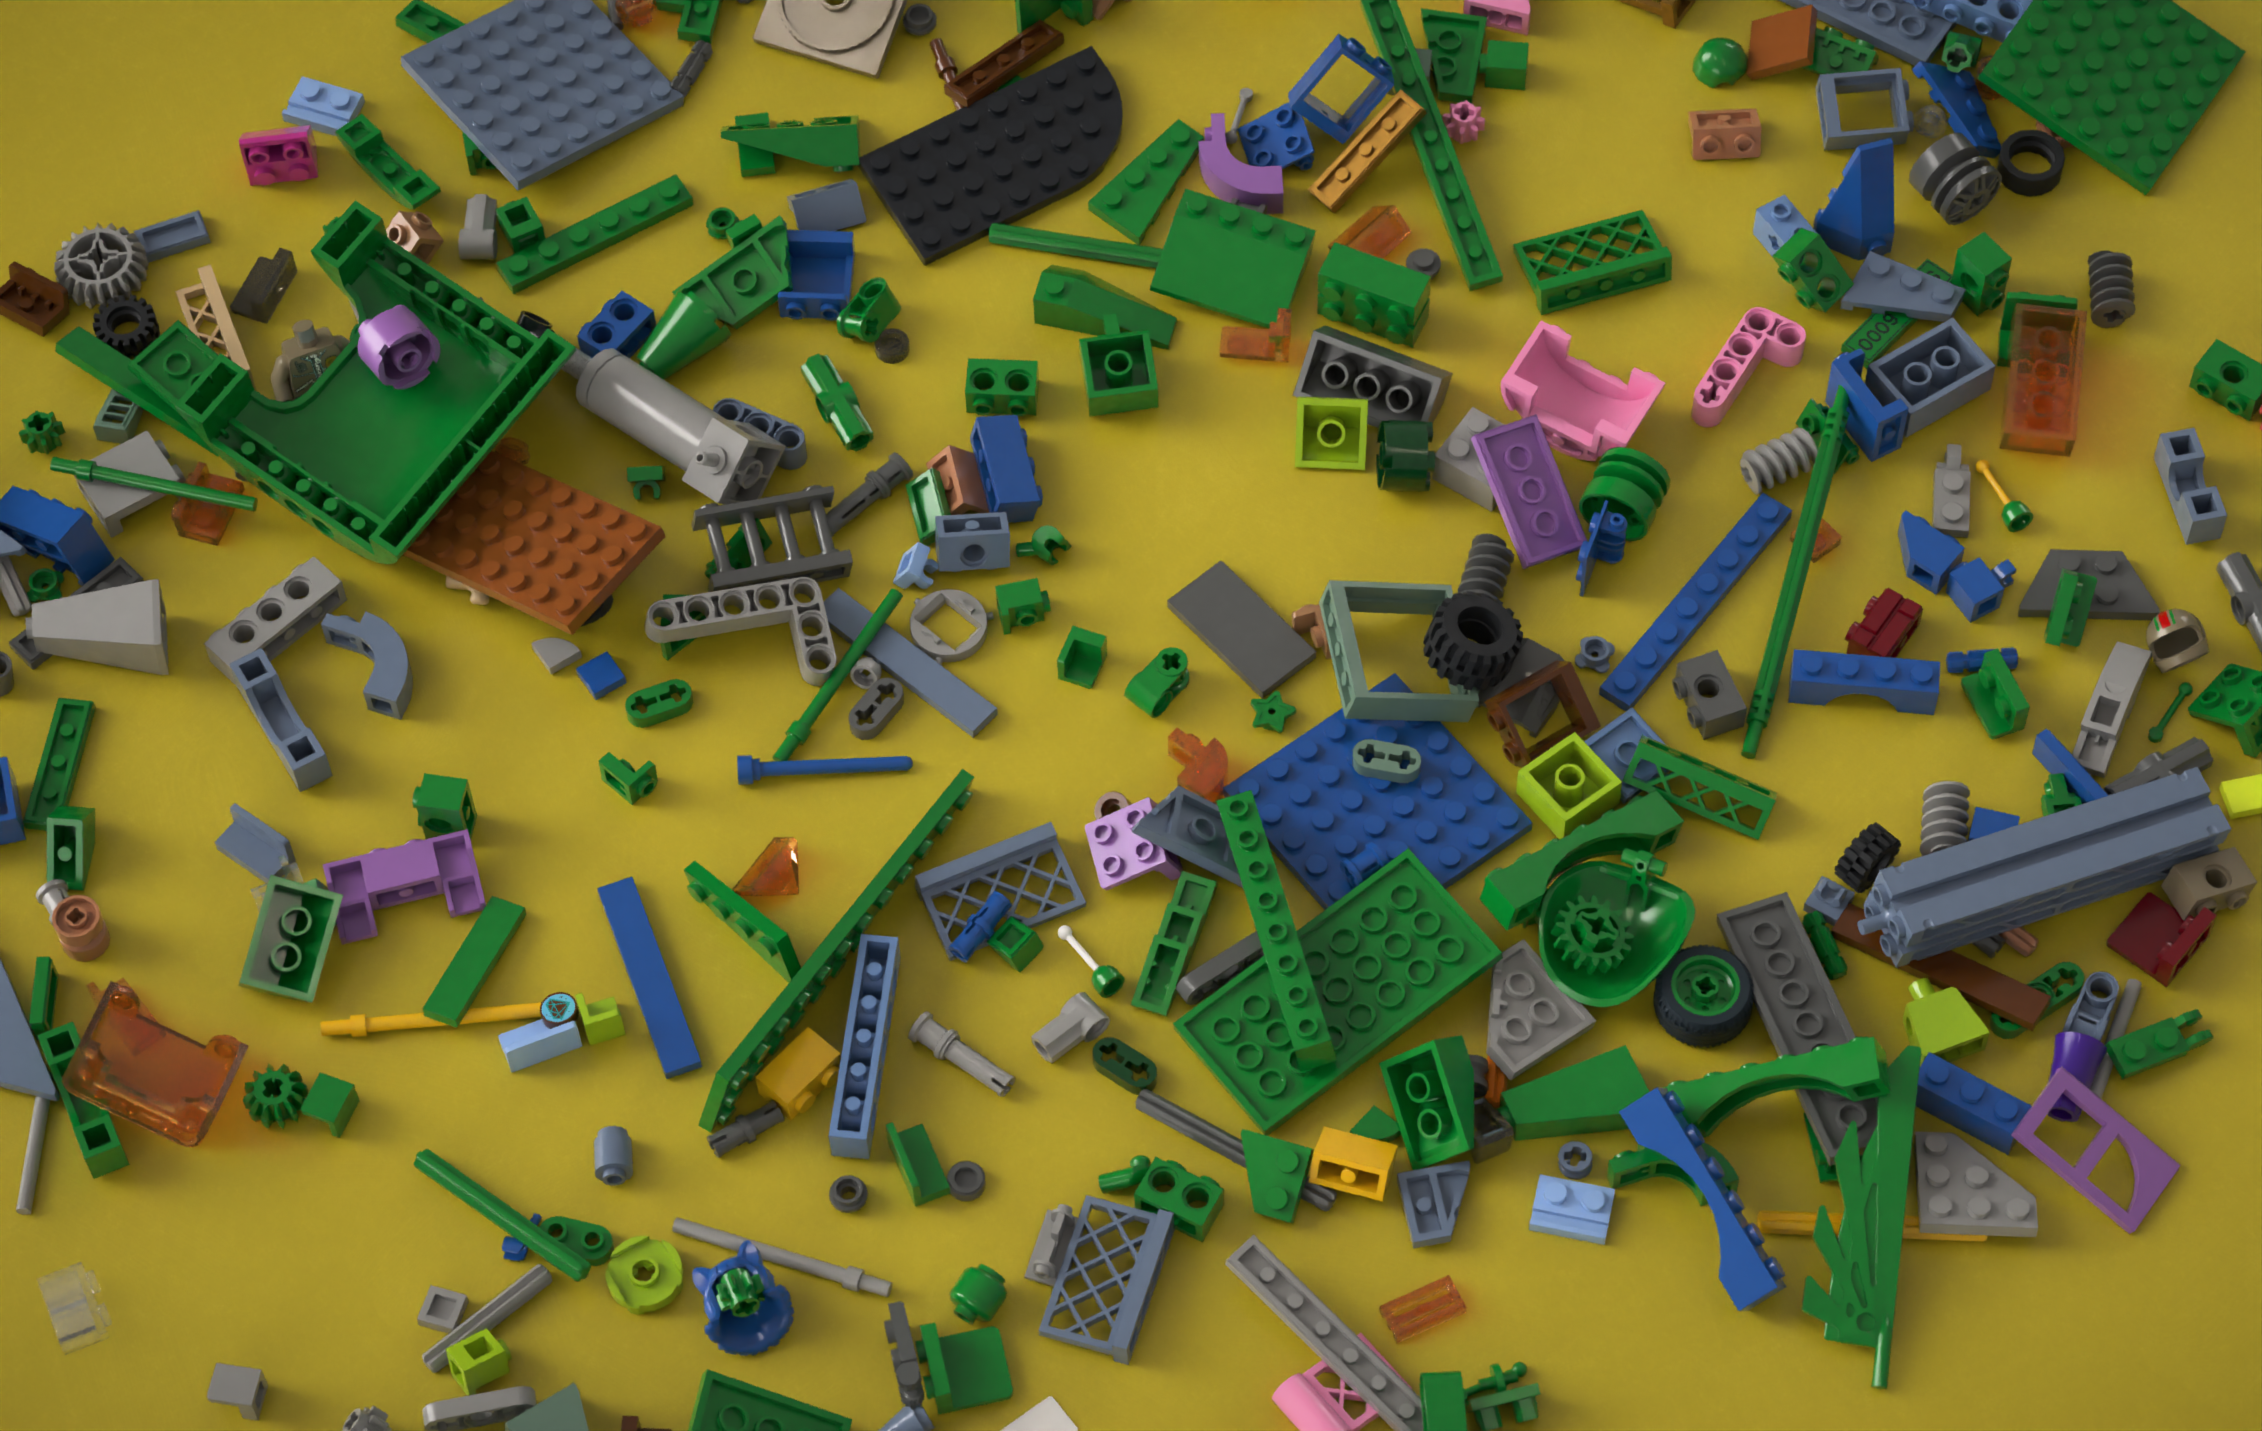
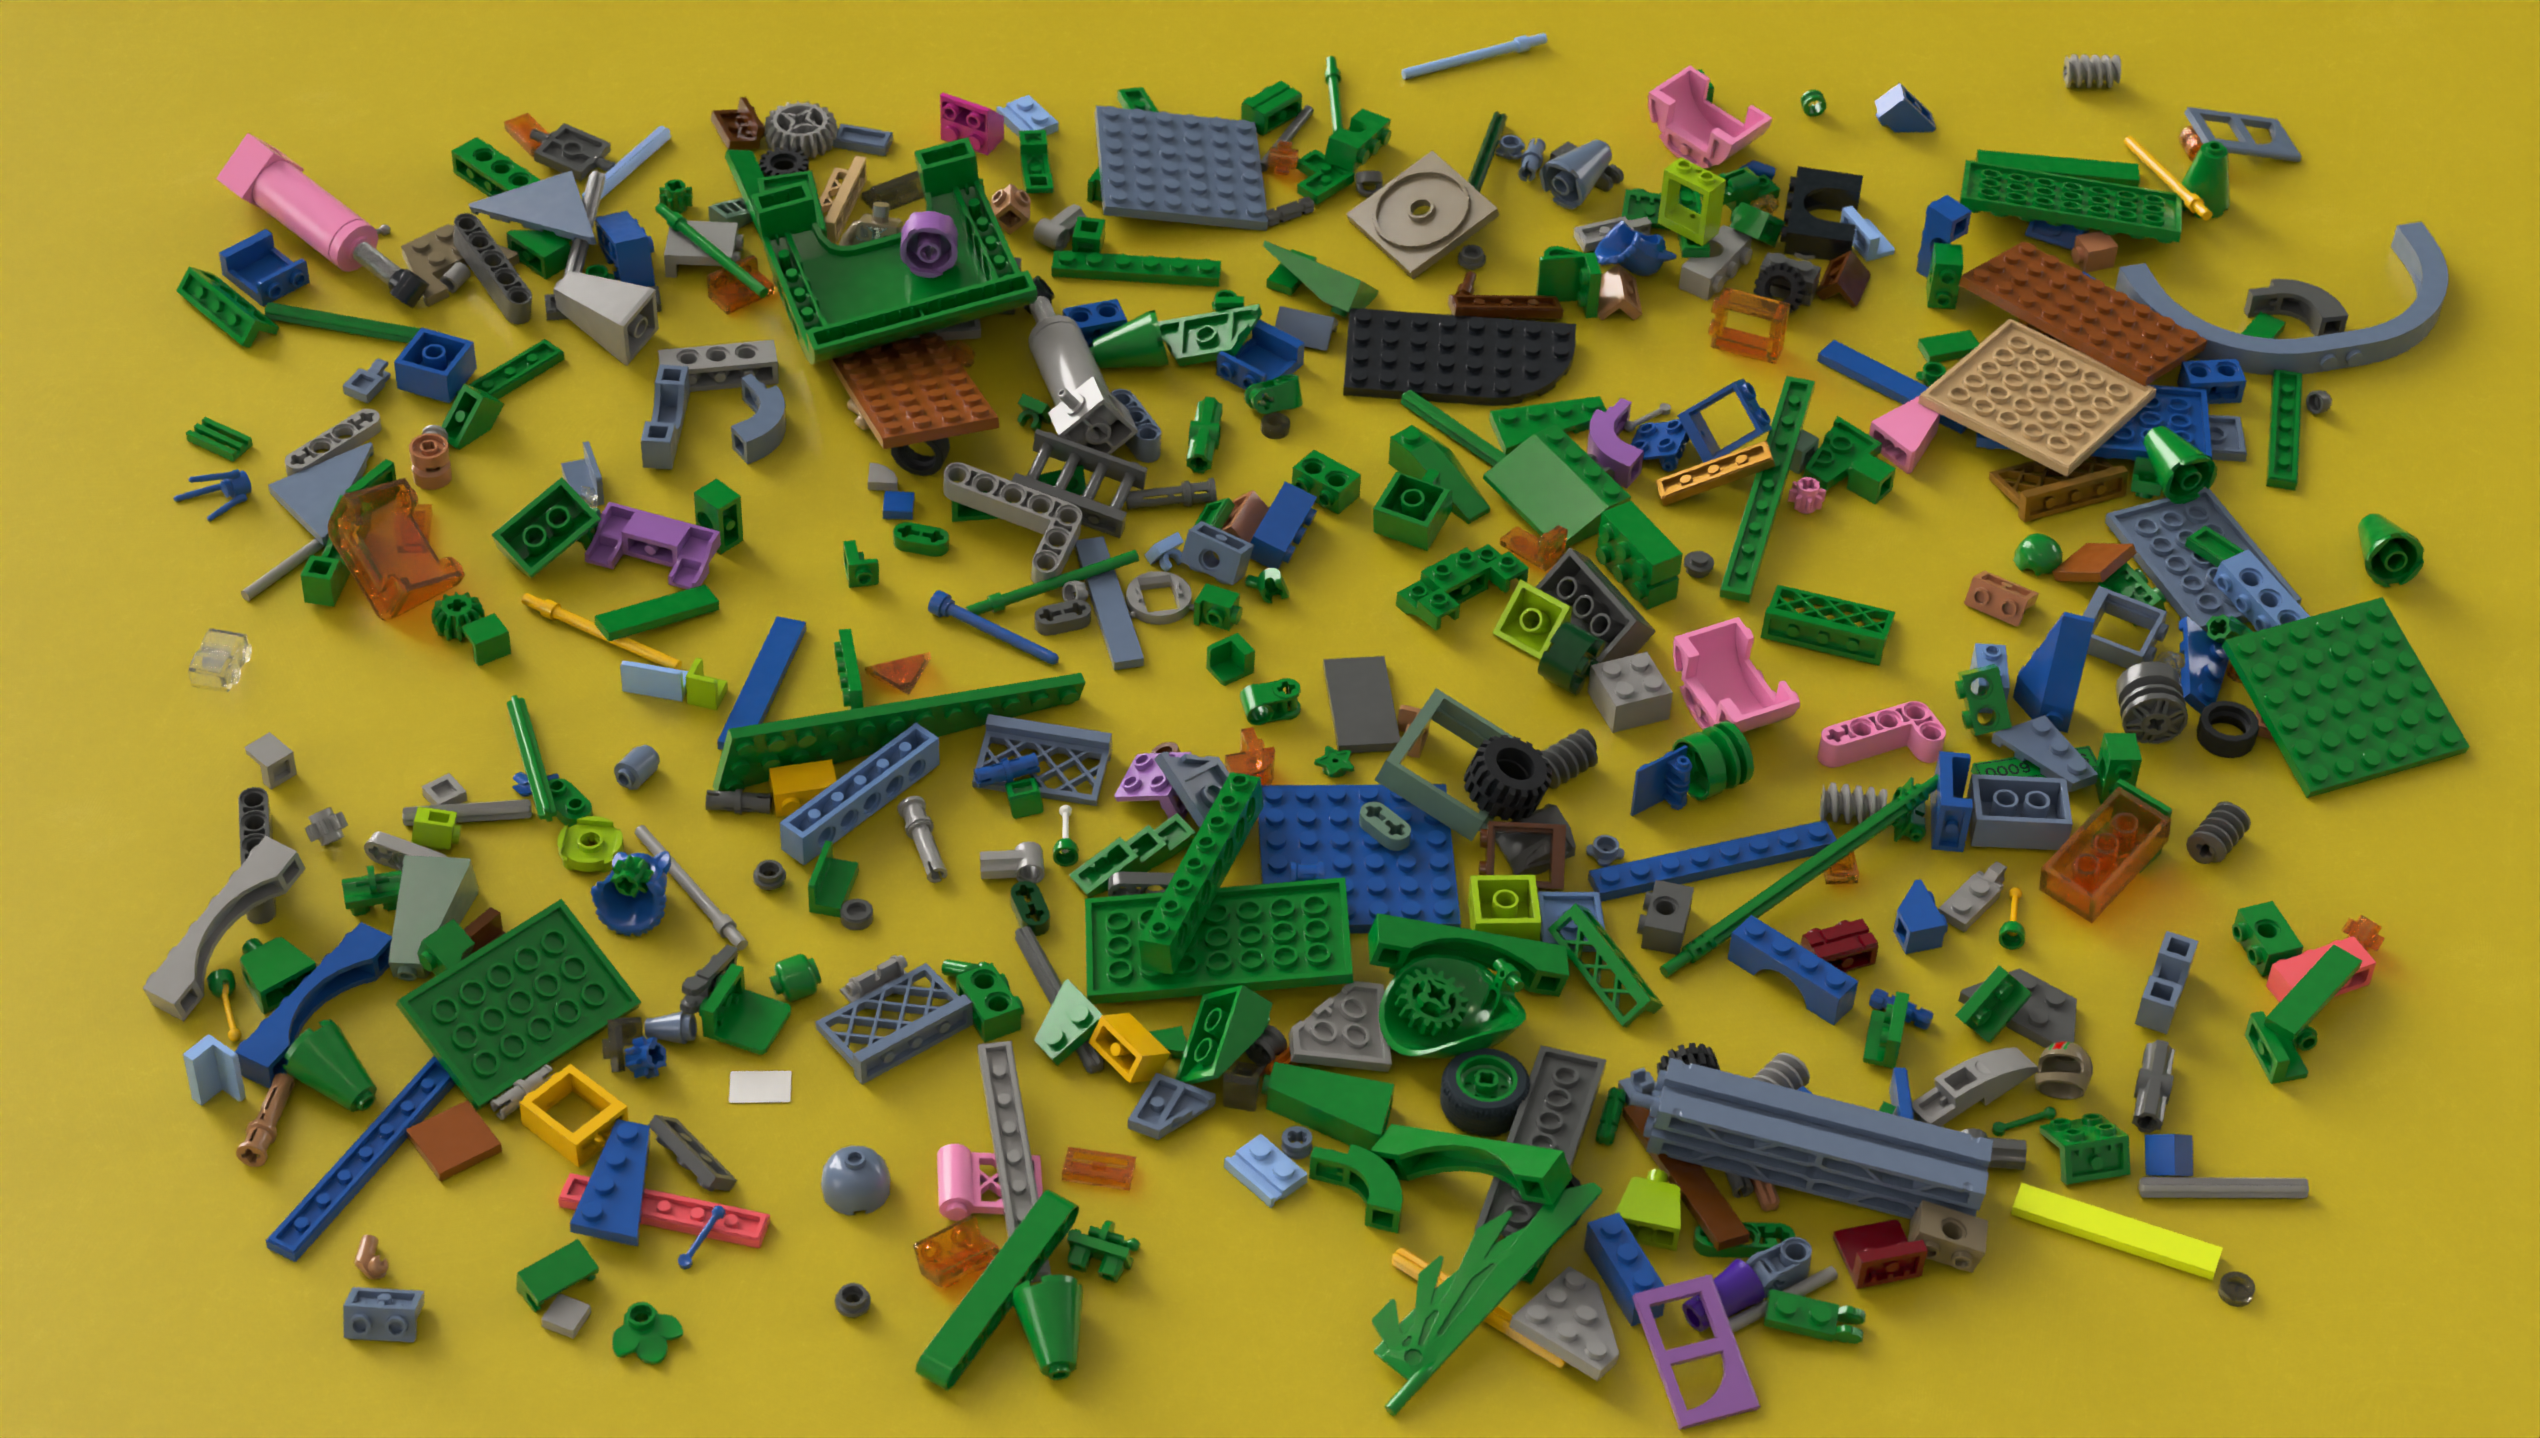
camera: 30 degrees right, 15 degrees down
tile [540,992,579,1029] -> none
clear orange panel [1328,205,1412,259] -> none
medium lavender tile [1471,414,1587,569] -> none
blue arch [1619,1087,1787,1311] -> none
blue brick [1946,557,2016,623] -> none
none -> green bracket [1396,544,1529,631]

